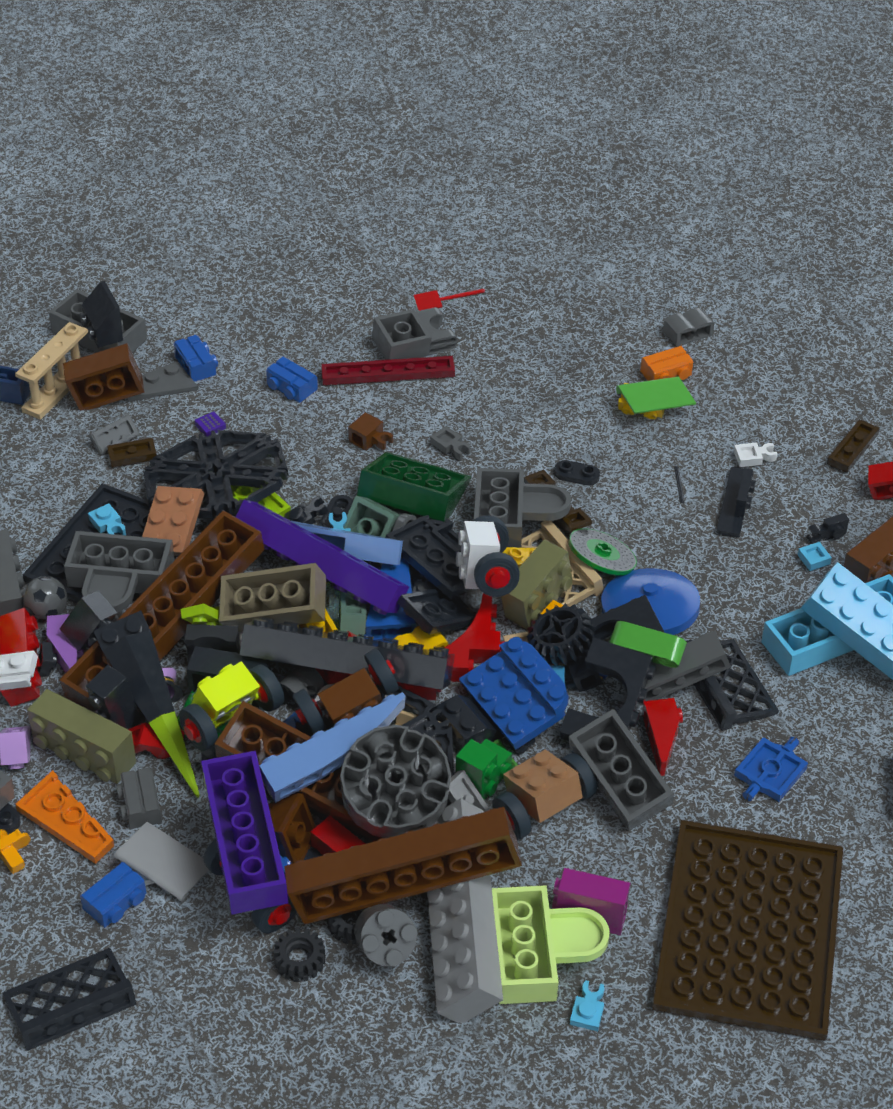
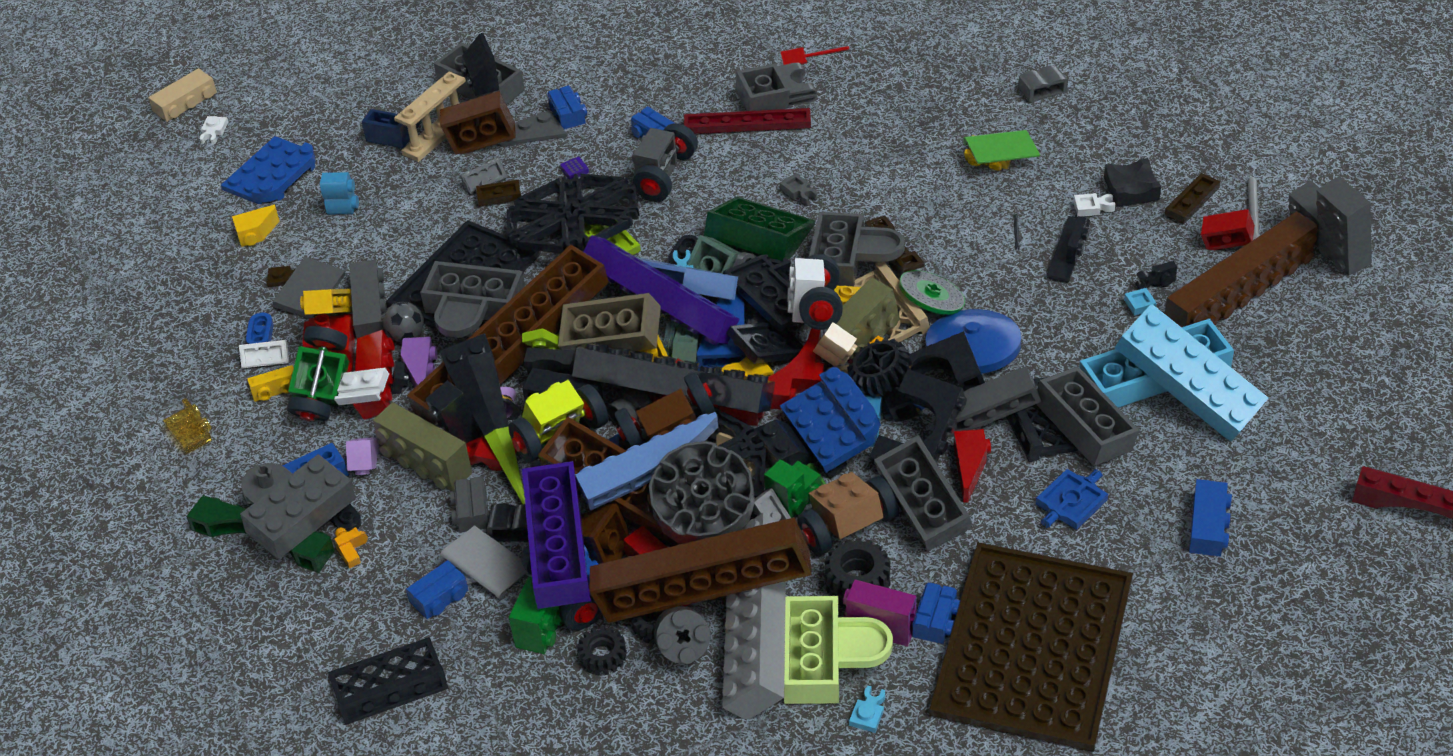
camera: 10 degrees right, 0 degrees up
orange wing [15,770,114,864] -> none
black brick [59,590,118,651] -> none
medium azure plate [88,503,126,535] -> none
nougat plate [142,486,204,556] -> none
black plate [285,496,329,525] -> none
reddish brown brick [348,412,393,451] -> none
black plate [554,460,600,486] -> none
bright green beam [609,621,687,668] -> none
orange brick [640,346,693,381] -> none
none -> black brick [487,503,529,542]
none -> green brick [509,576,563,654]
none -> brick [632,123,698,202]
none -> tan brick [813,323,857,367]
none -> black tyre [824,539,890,606]
none -> blue brick [913,582,961,644]
none -> dark grey brick [1036,366,1140,466]
none -> black brick [1104,158,1161,207]

